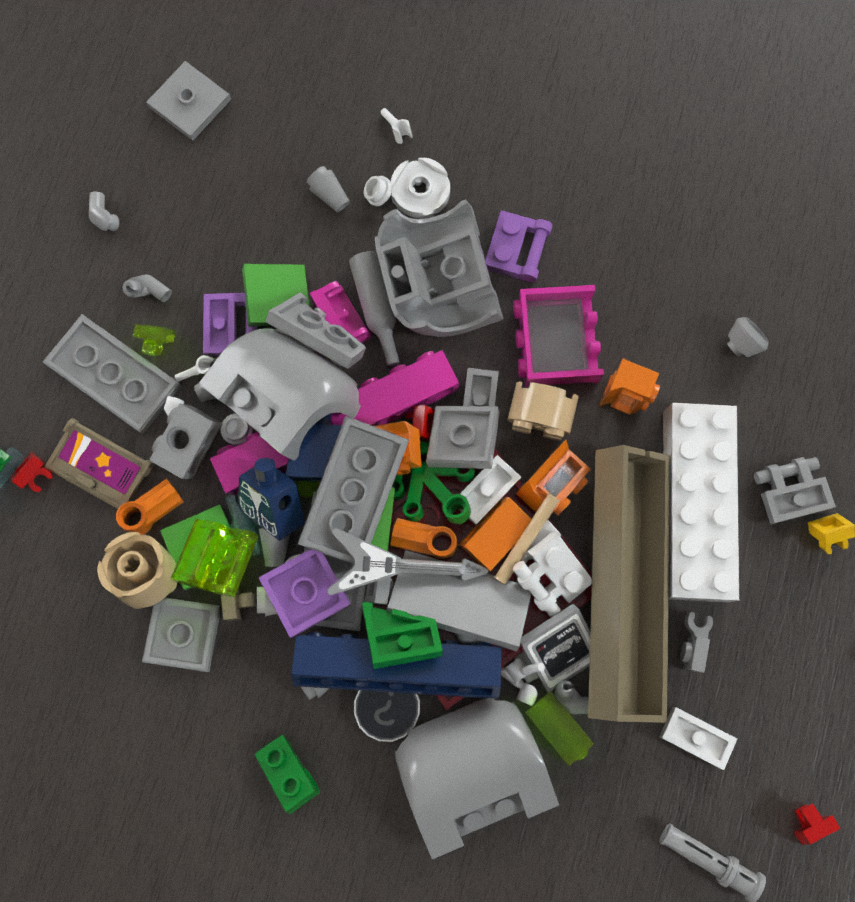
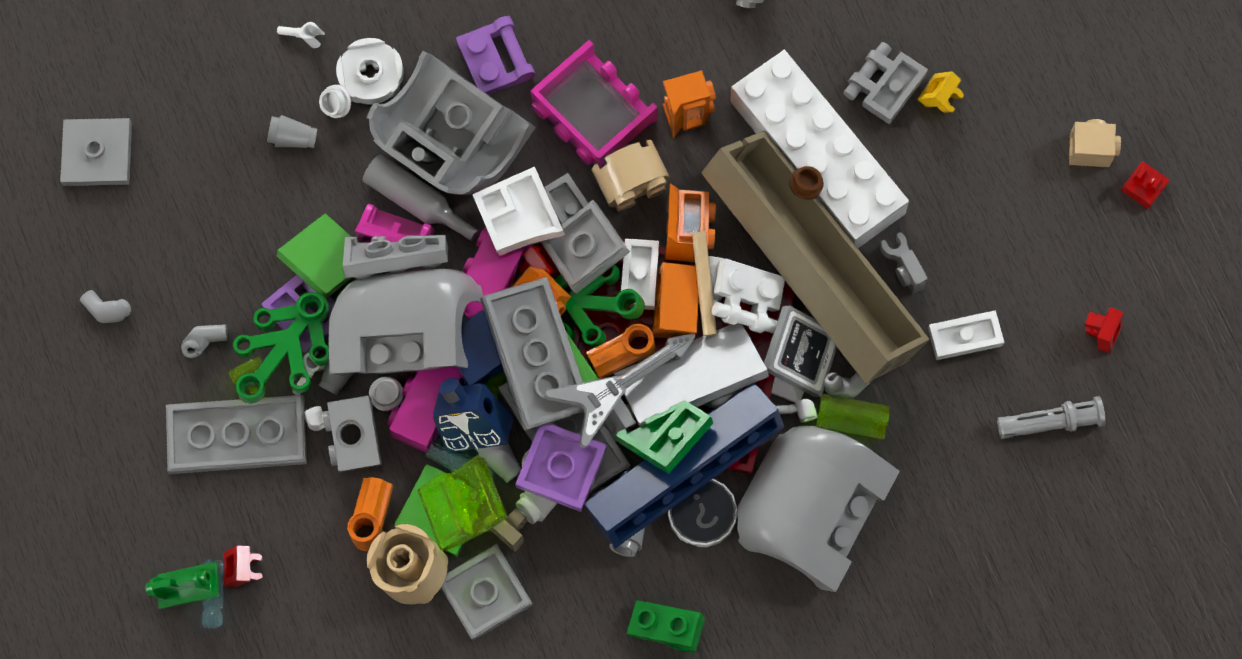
camera: 35 degrees left, 5 degrees down
door [45,418,154,509] -> none
white hand [505,657,545,683] -> none
none -> green plant [233,292,329,404]
none -> white plate [472,167,565,256]
none -> reddish brown plate [789,166,824,200]

